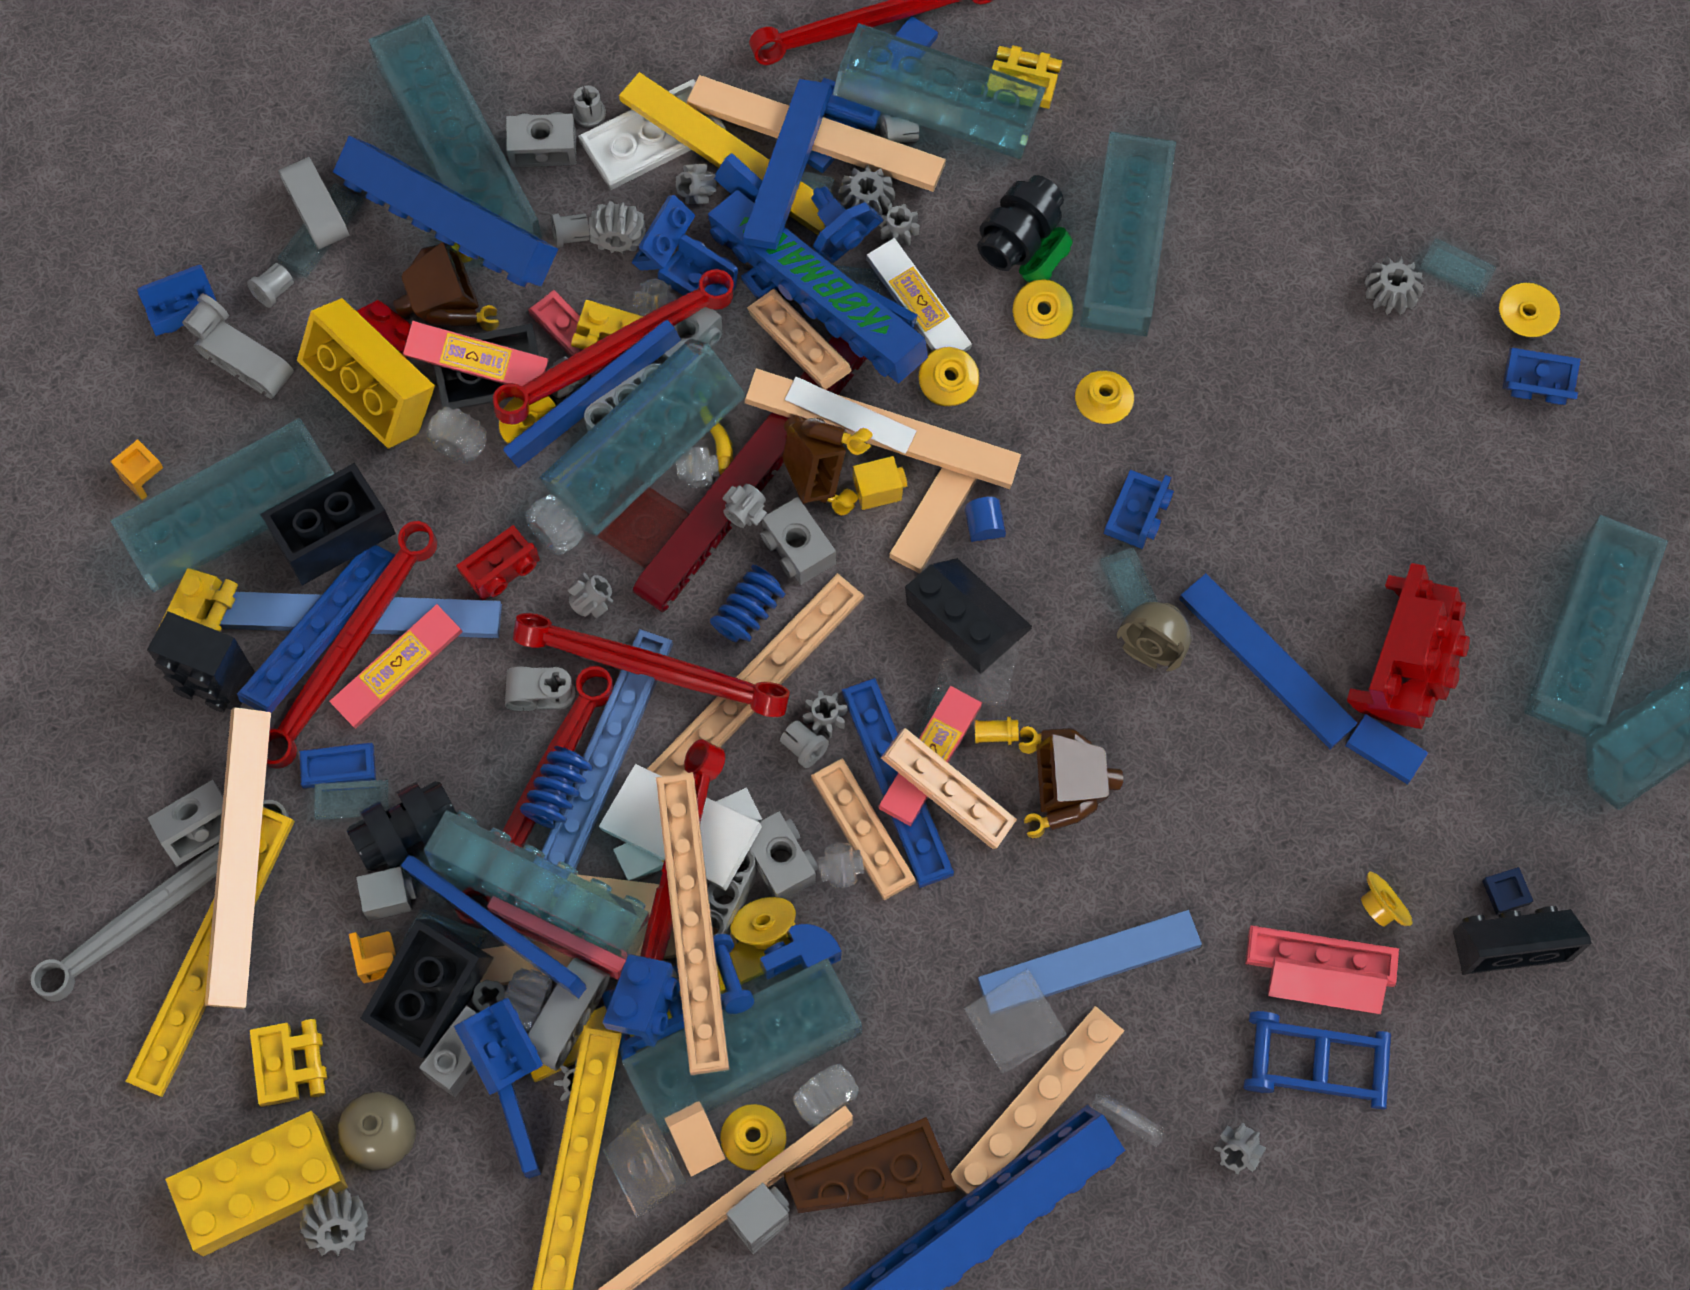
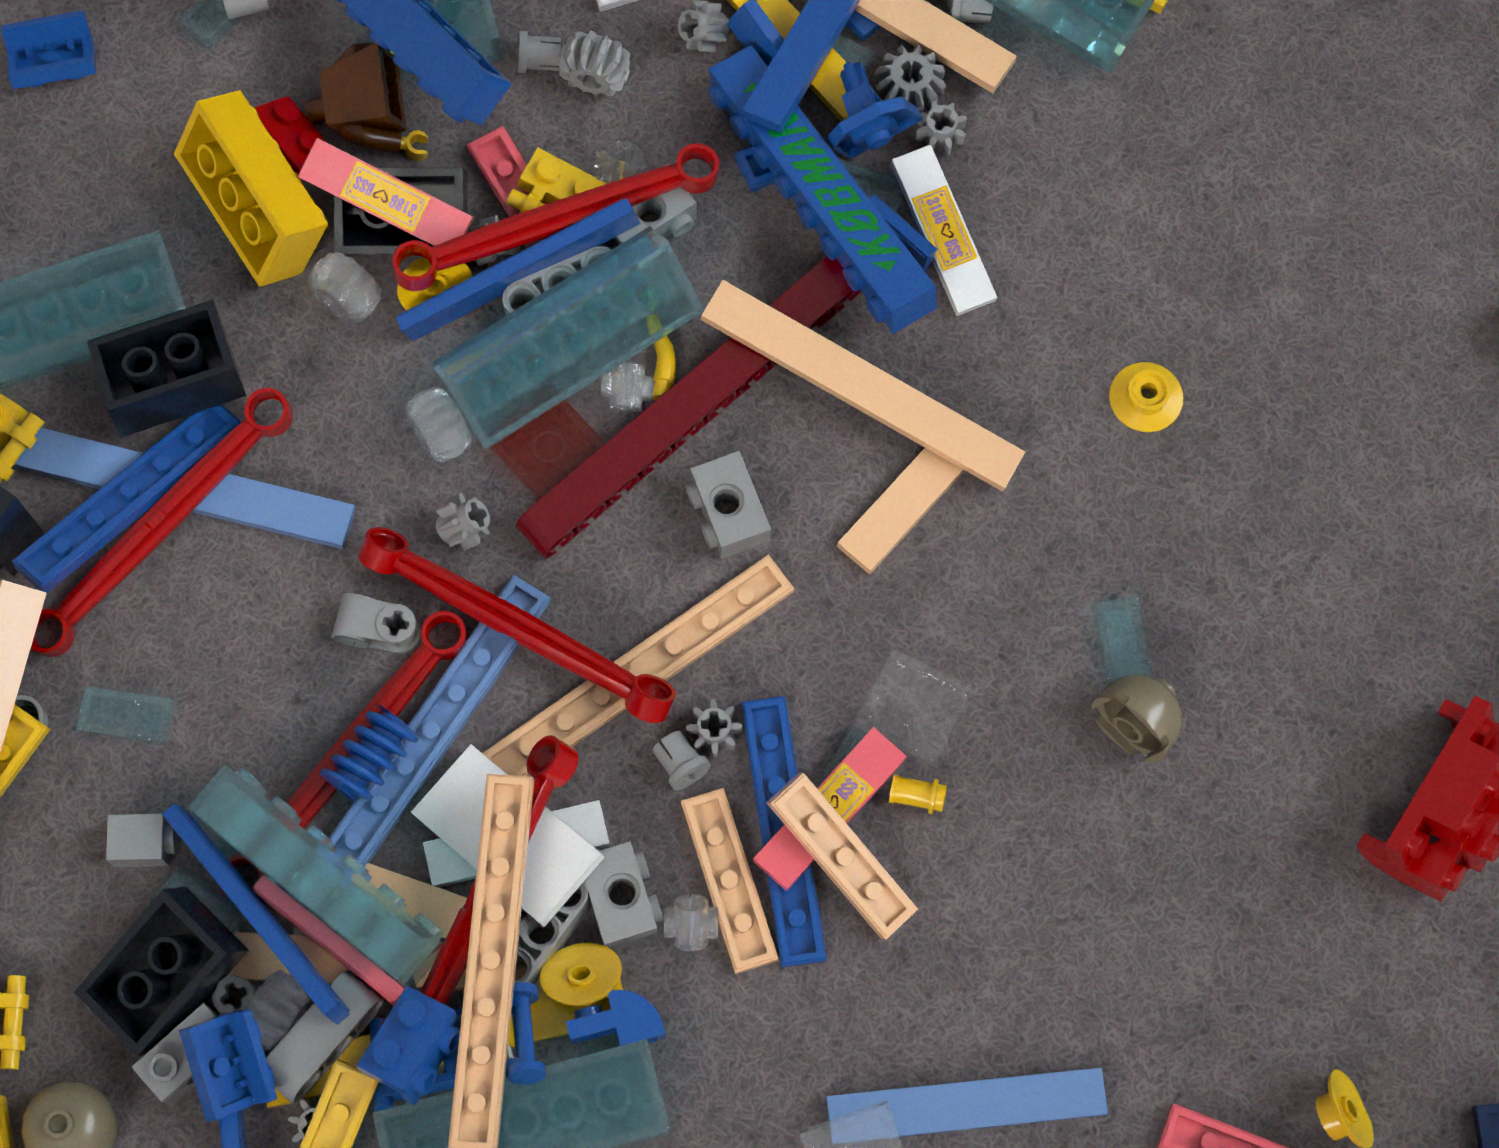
camera: 10 degrees right, 5 degrees up
light grey bush [182,293,229,340] -> none
light grey beam [194,320,294,399] -> none
light grey bush [247,263,294,308] -> none
blue tile [299,743,376,789] -> none
coral tile [329,604,463,729] -> none
black piece [347,781,461,871] -> none
light orange panel [349,931,396,984] -> none
red bracket [456,525,540,600] -> none
blue bracket [631,195,695,271] -> none
blue bracket [658,234,738,296] -> none
blue piece [710,564,785,642] -> none
light grey gear [722,484,767,528] -> none
light nougat tile [747,289,852,390] -> none
reddish brown torso [783,416,873,516] -> none
white sticker [785,377,917,454] -> none
yellow brick [853,456,907,510] -> none
black slope [905,558,1032,674] -> none
yellow piece [918,347,979,406] -> none
blue brick [965,497,1006,542] -> none
black piece [977,175,1064,271] -> none
yellow piece [1012,279,1073,339] -> none
torso [1018,726,1123,838] -> none
green plate [1019,227,1073,284] -> none
clear light blue brick [1080,131,1176,337] -> none
blue bracket [1104,470,1174,549] -> none
blue tile [1179,573,1358,750] -> none
blue tile [1345,714,1428,785] -> none

